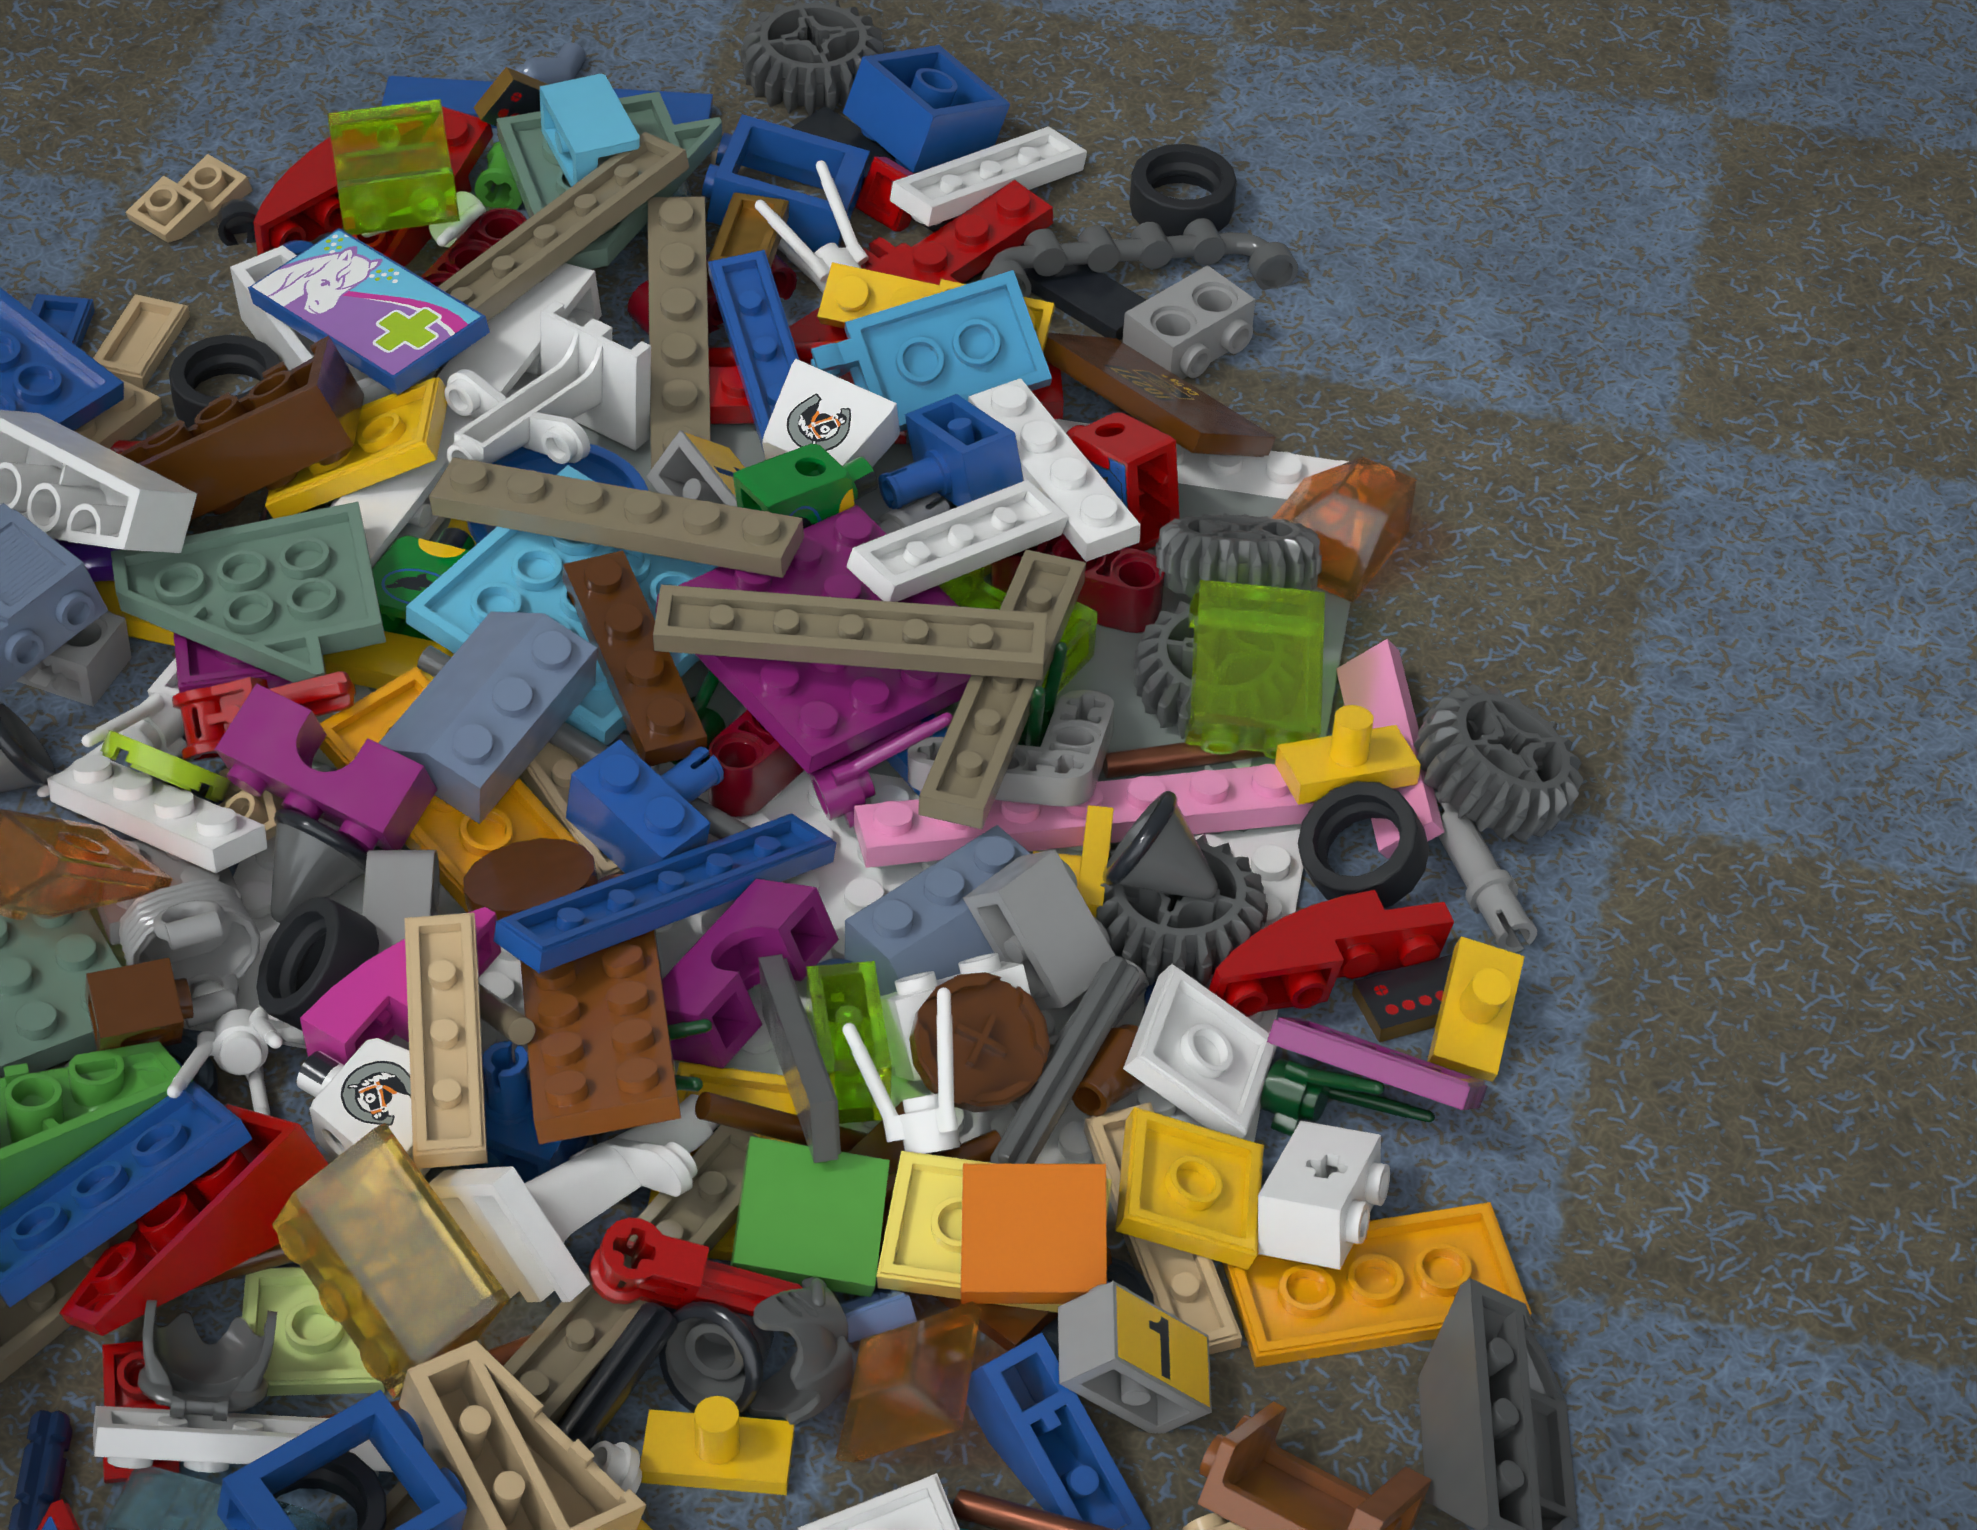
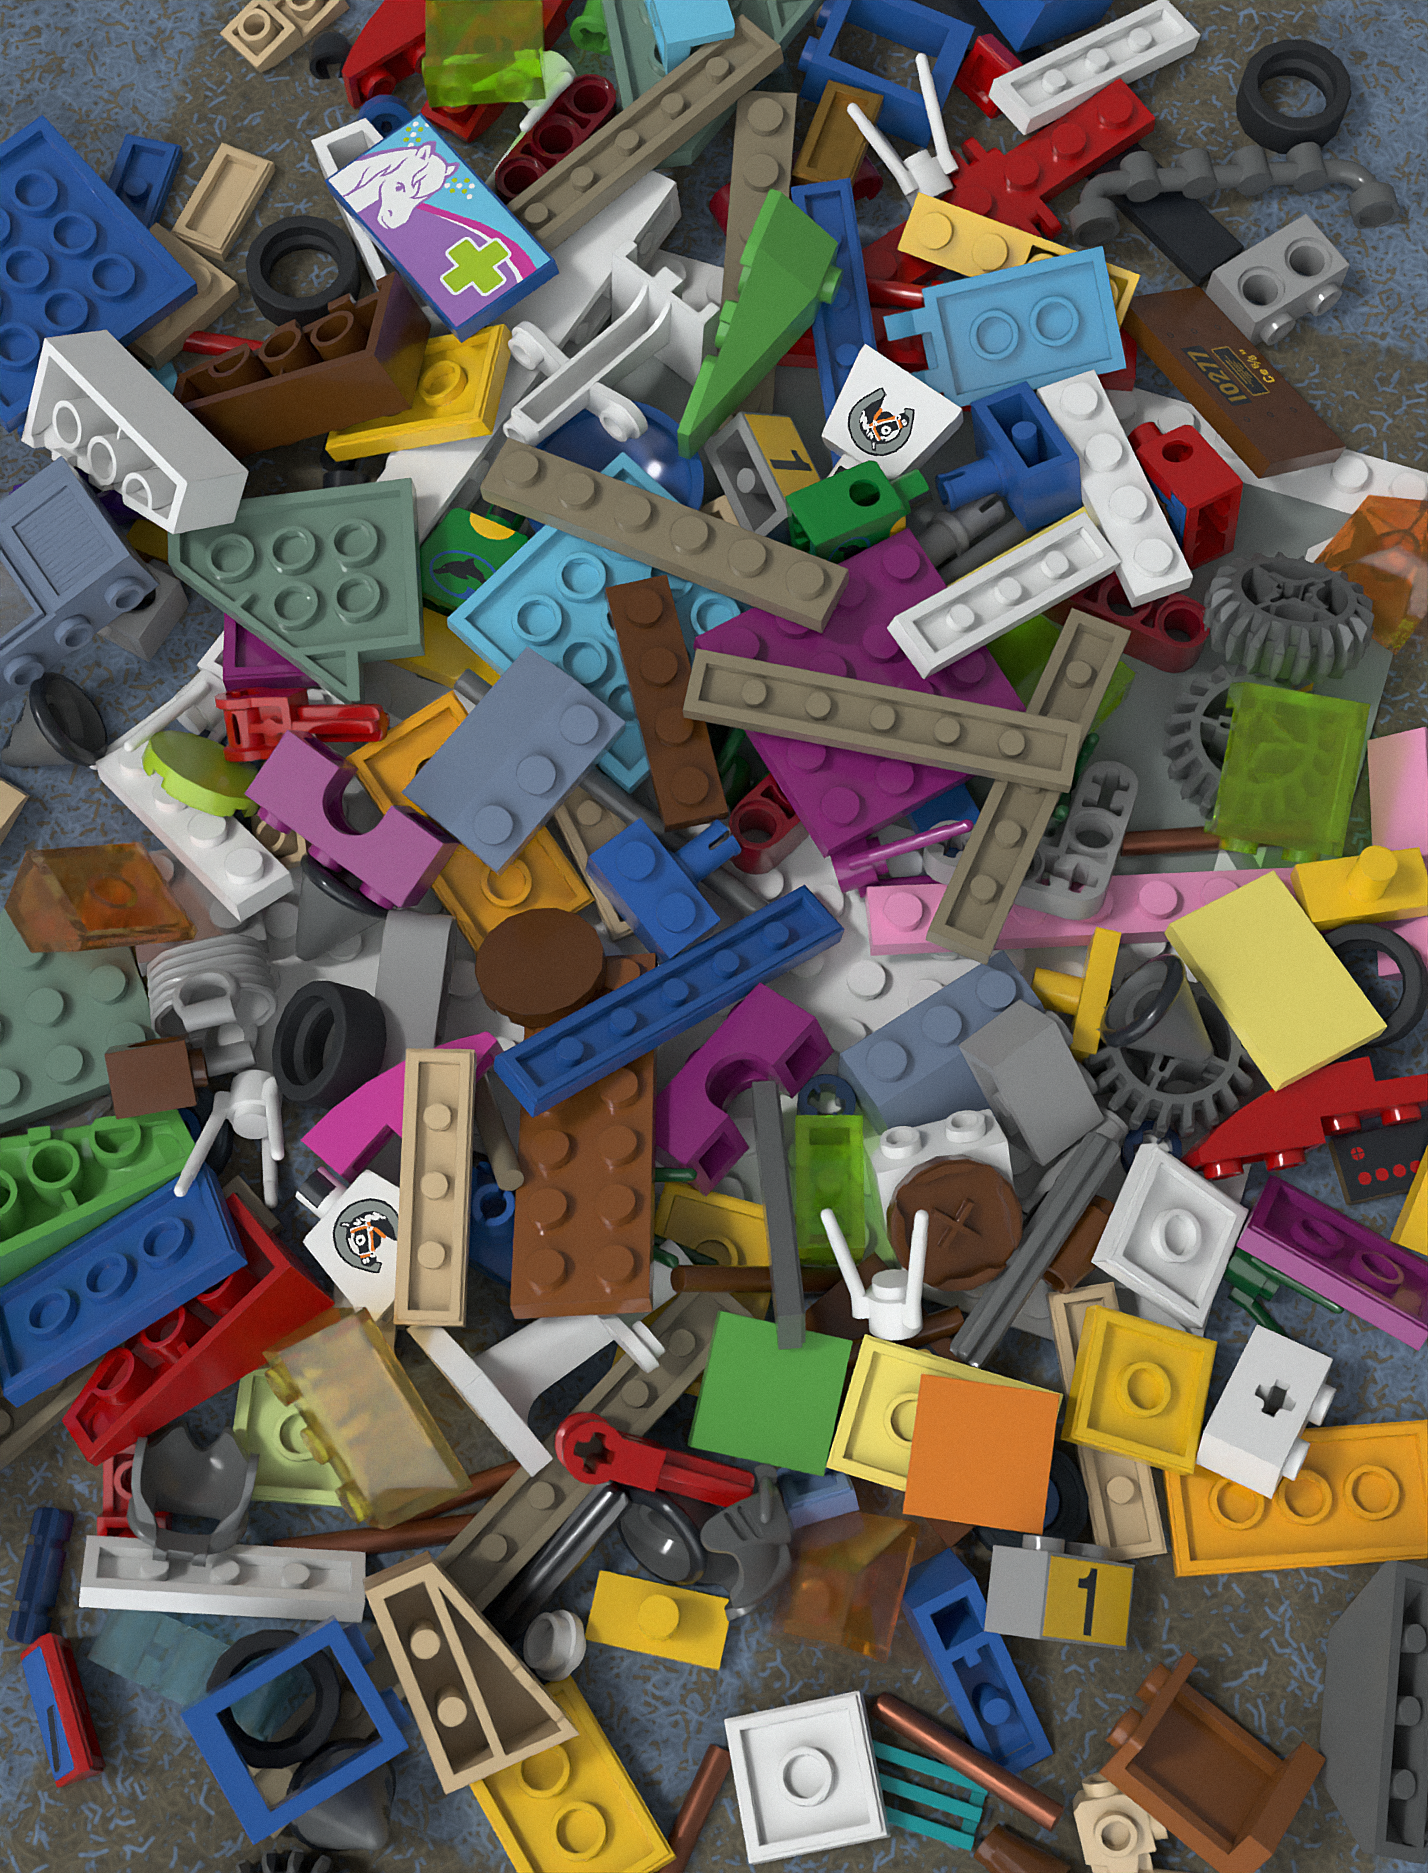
camera: 10 degrees right, 25 degrees up
none -> bright green wedge [677,188,844,460]
none -> light yellow tile [1164,870,1387,1092]

